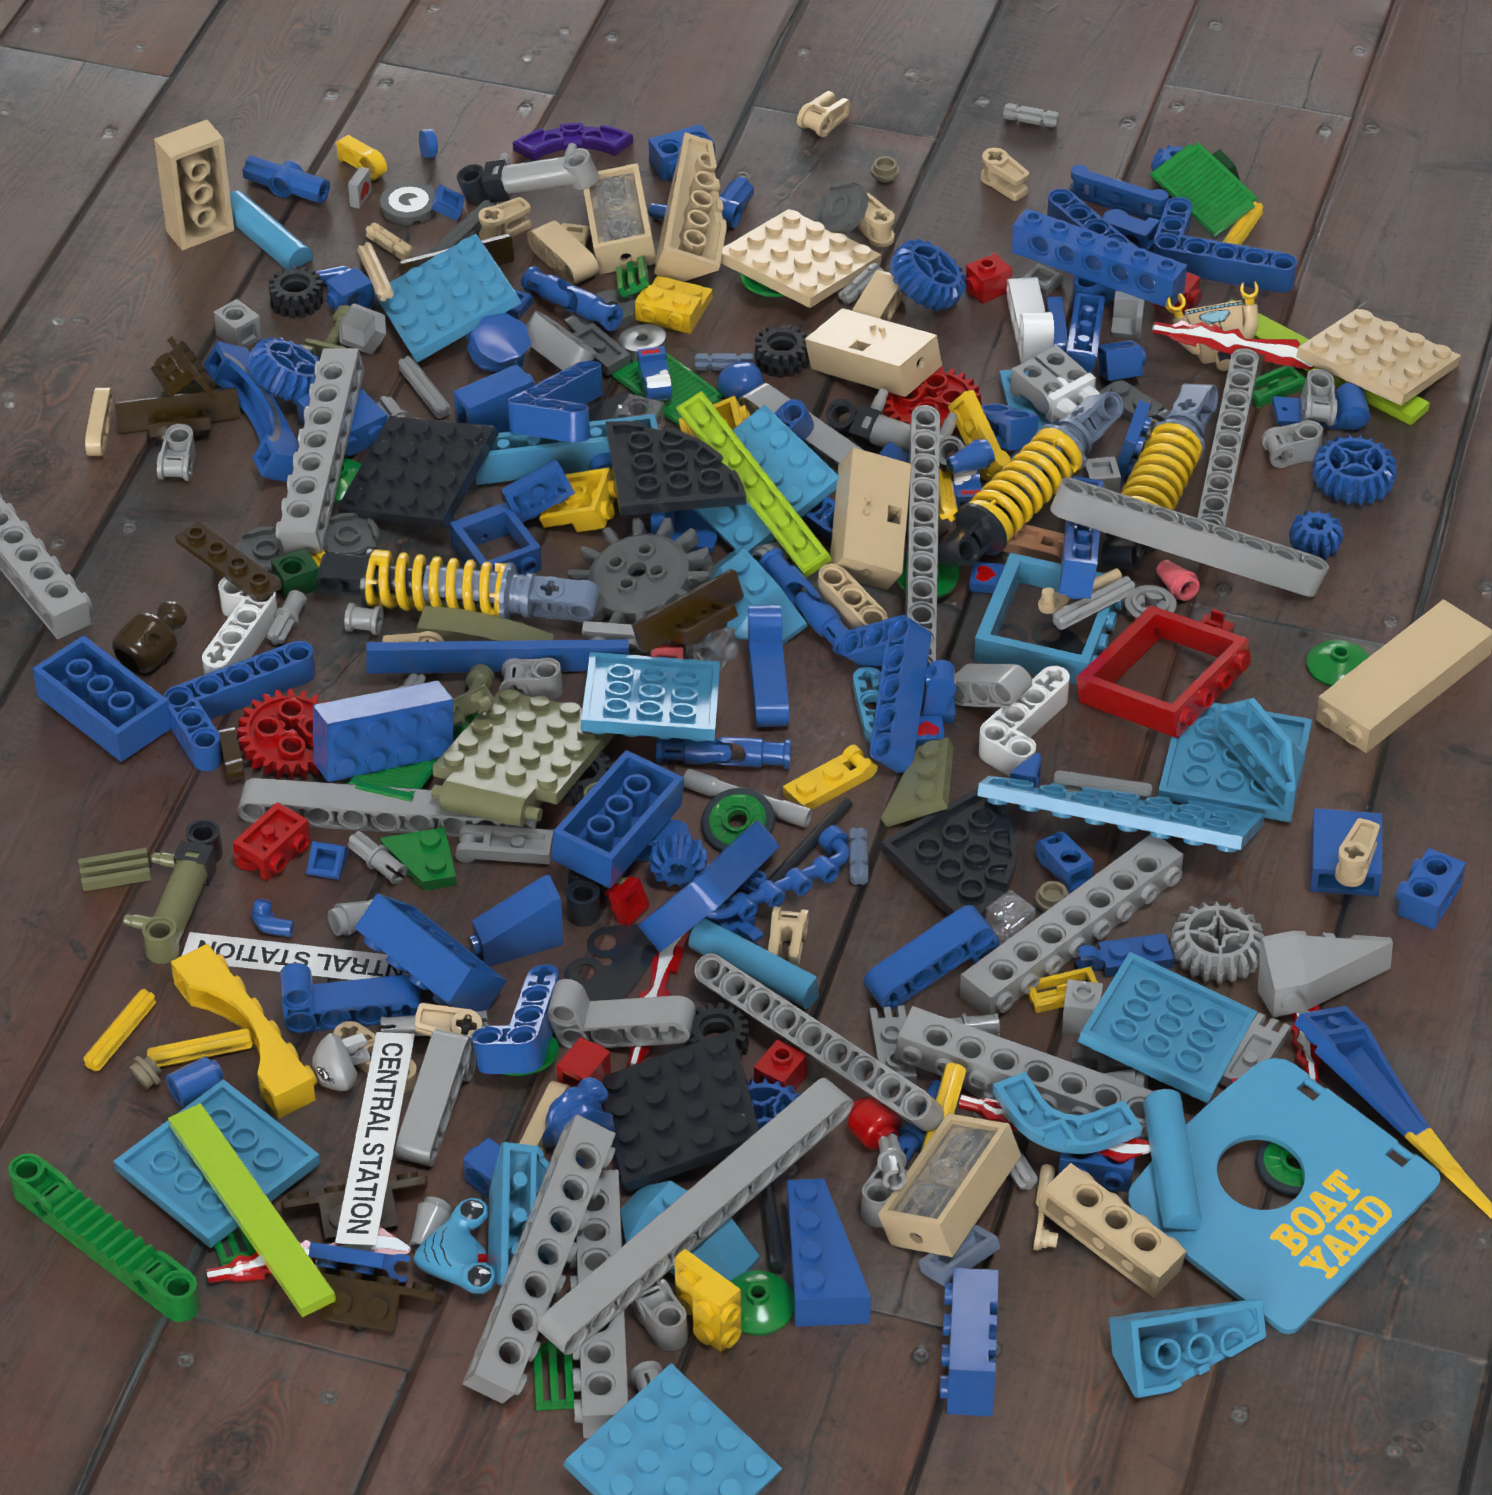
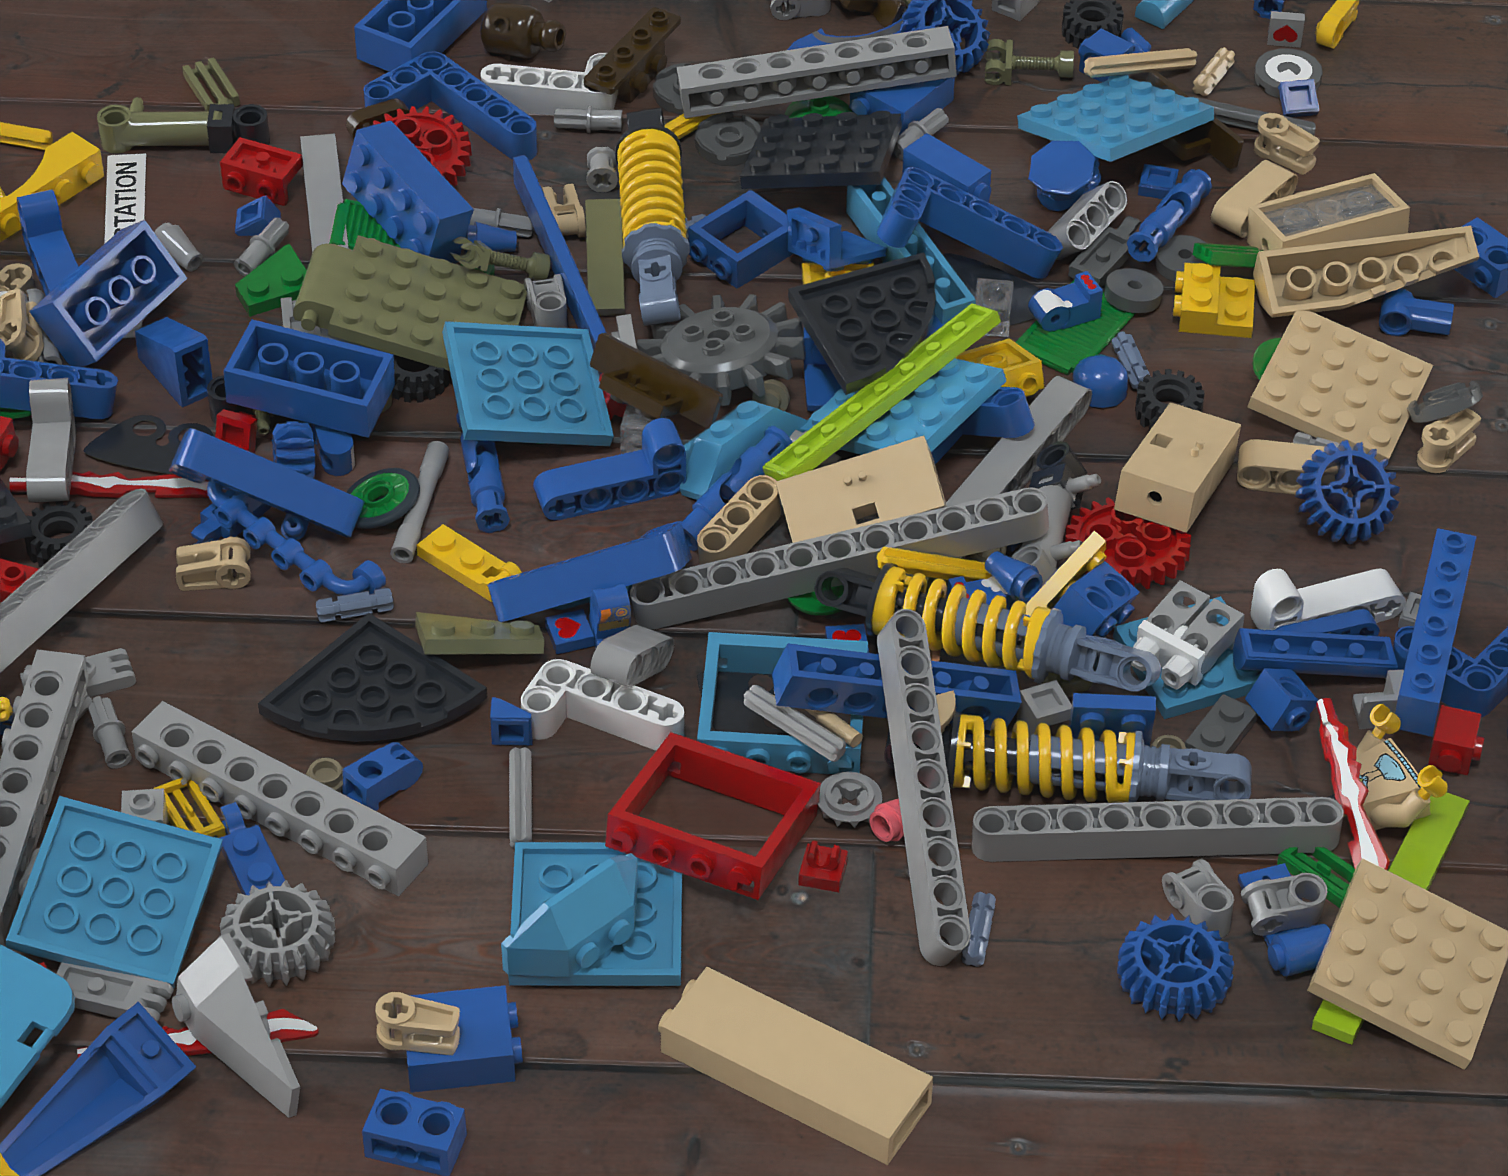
camera: 75 degrees right, 0 degrees up
blue arm [251,899,295,937] -> none
dark green brick [271,548,319,600] -> none
light grey panel [339,304,386,355] -> none
light grey axle [398,356,451,419] -> none
blue tile [419,129,438,159] -> none
light grey piece [457,143,599,205] -> none
dark purple tile [512,123,633,161] -> none
dark azure brick [688,918,819,1009] -> none
black bar [767,797,853,882] -> none
blue beam [863,905,1000,1010] -> none
red brick [965,253,1013,304] -> none
dark azure wing [977,776,1265,852] -> none
clear brick [986,890,1035,945] -> none
blue gear [1289,509,1344,560] -> none
green dish [1306,640,1370,687] -> none

